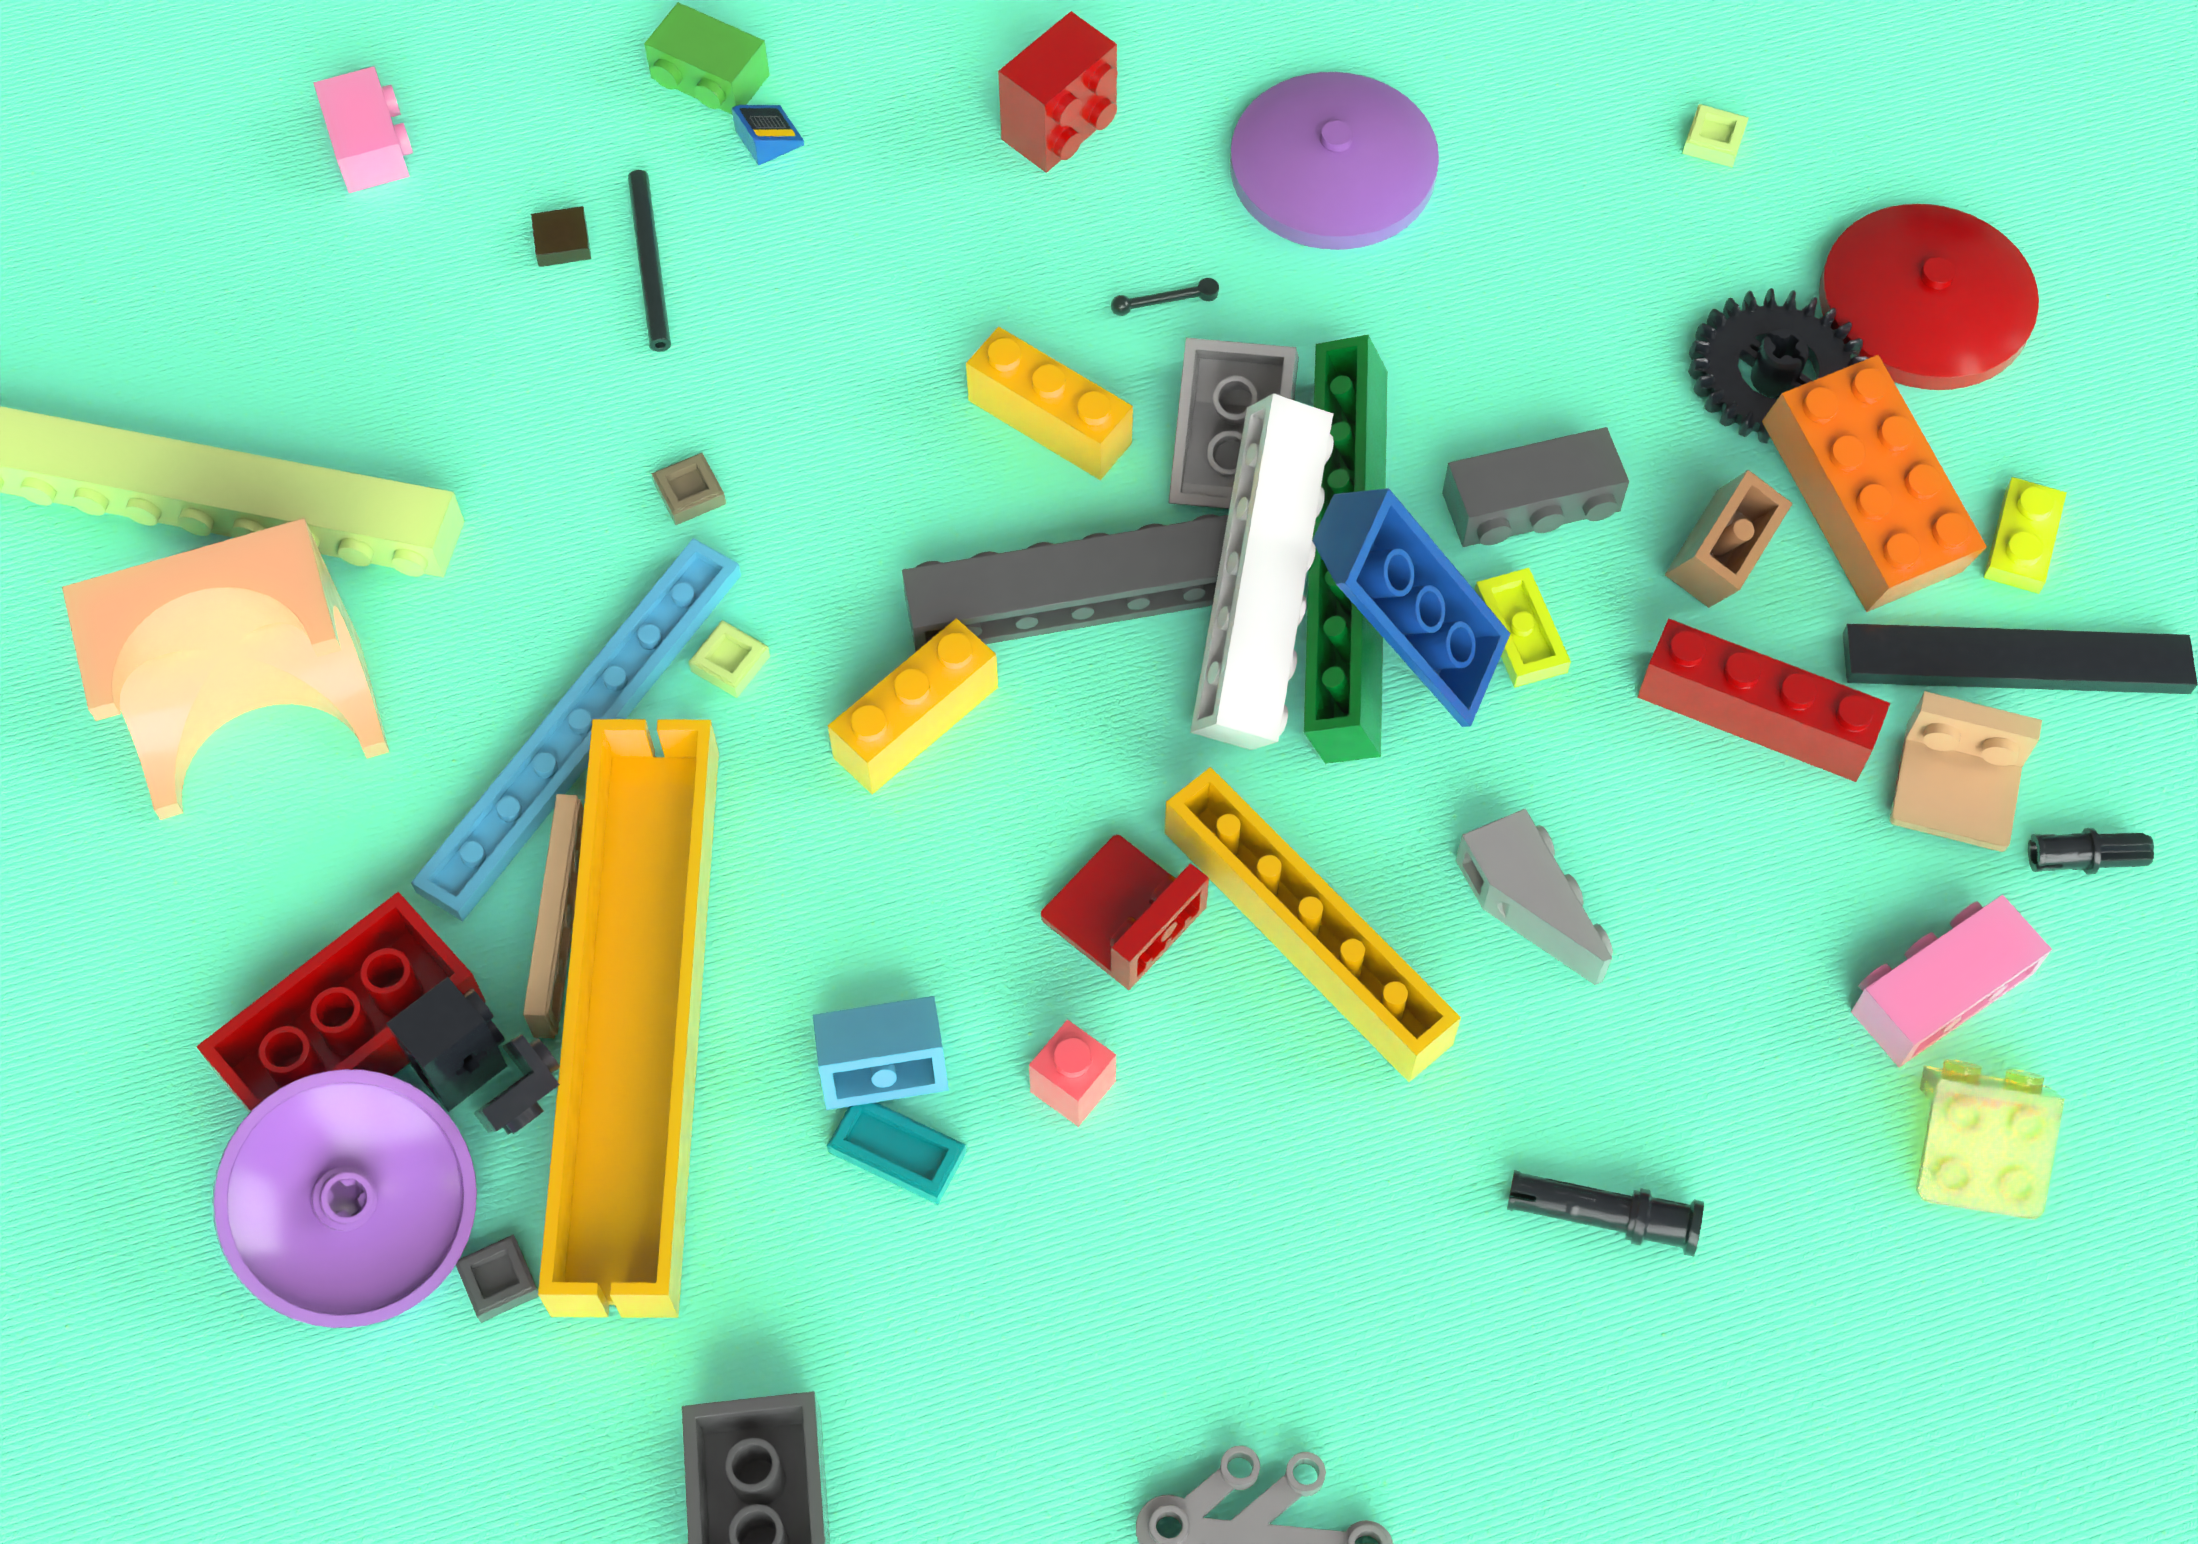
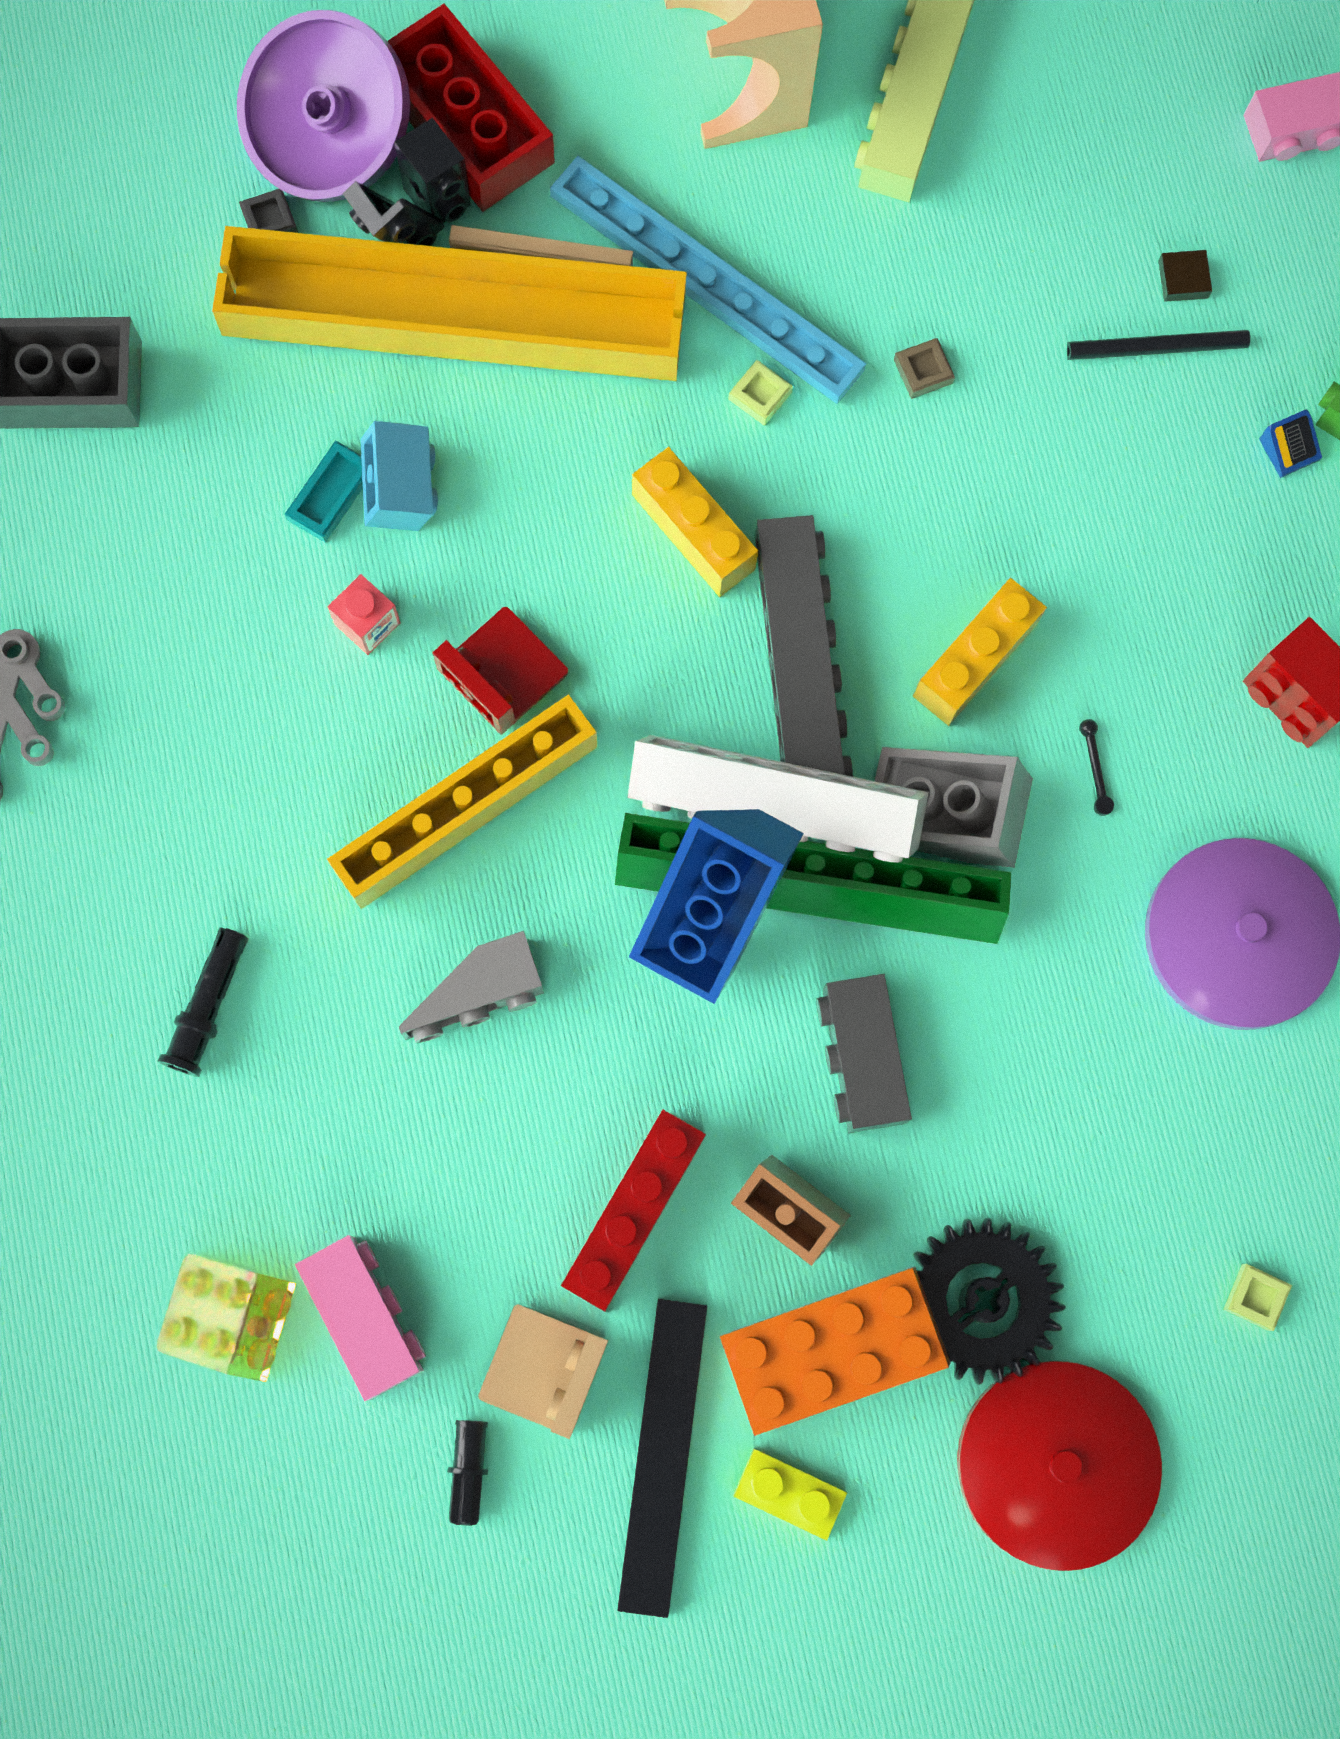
camera: 90 degrees right, 15 degrees up
neon yellow plate [1474,568,1571,688] -> none

